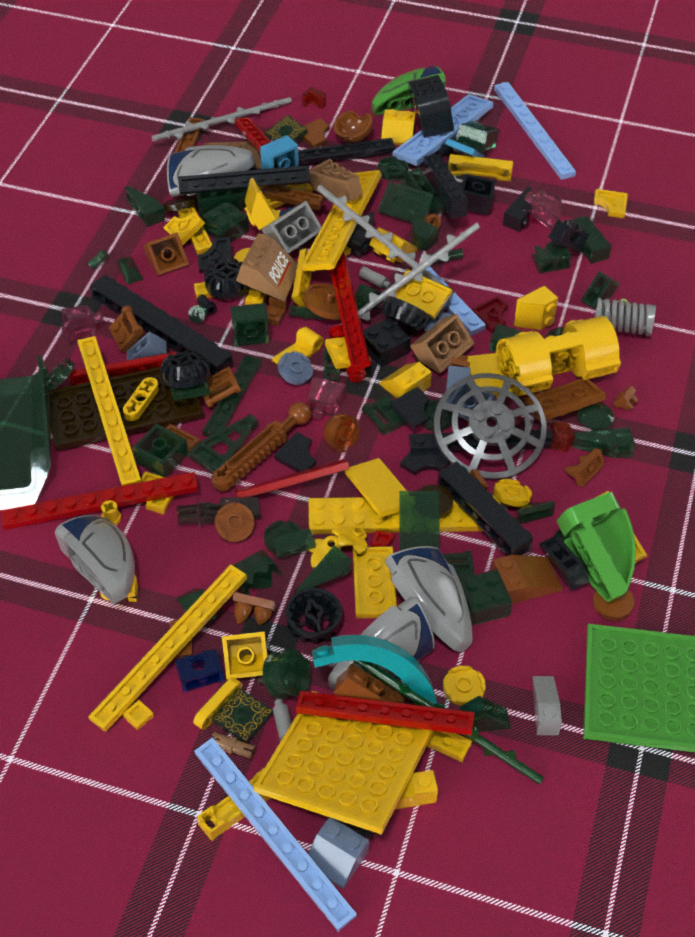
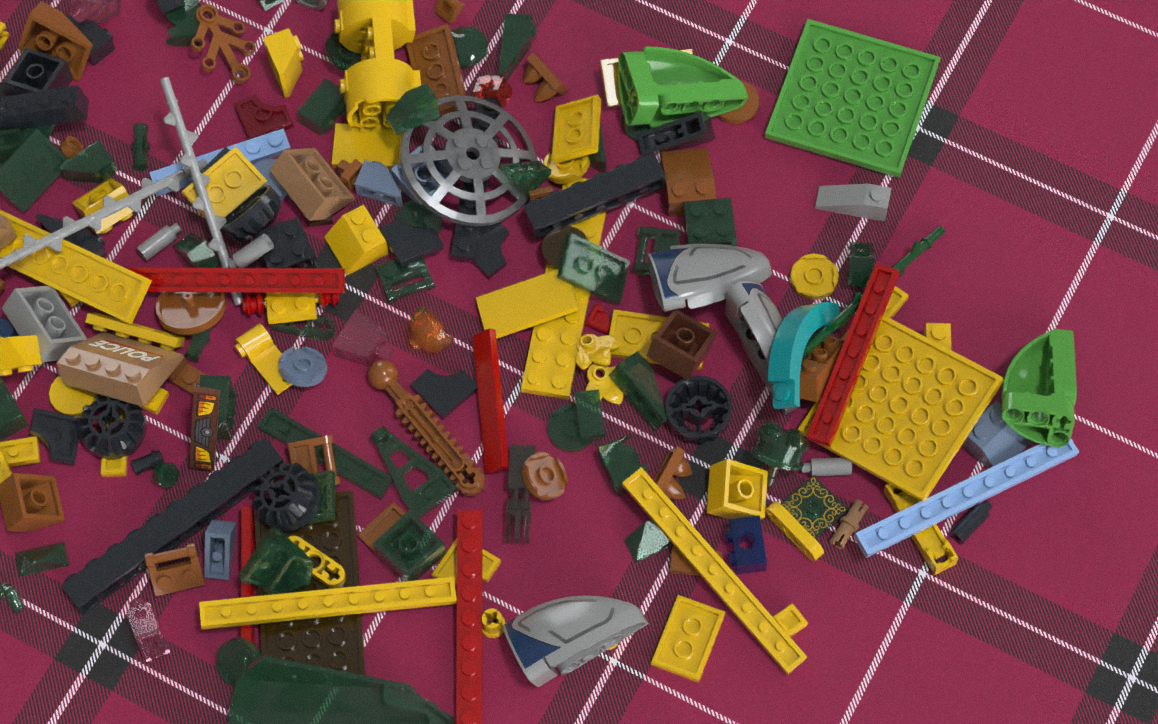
camera: 75 degrees left, 15 degrees up
none -> dark orange slope [18,1,93,81]
none -> tile [189,386,220,471]
none -> dark orange plant [190,4,256,84]
none -> light grey cylinder [228,234,274,268]
none -> clear green piece [239,527,313,595]
none -> clear green slope [386,83,439,135]
none -> clear green slope [499,161,552,198]
none -> yellow tile [552,94,601,164]
none -> copper brick [646,309,718,380]
none -> yellow tile [651,595,725,683]
none -> black cylinder [949,500,992,544]
none -> bright green panel [1001,329,1077,447]

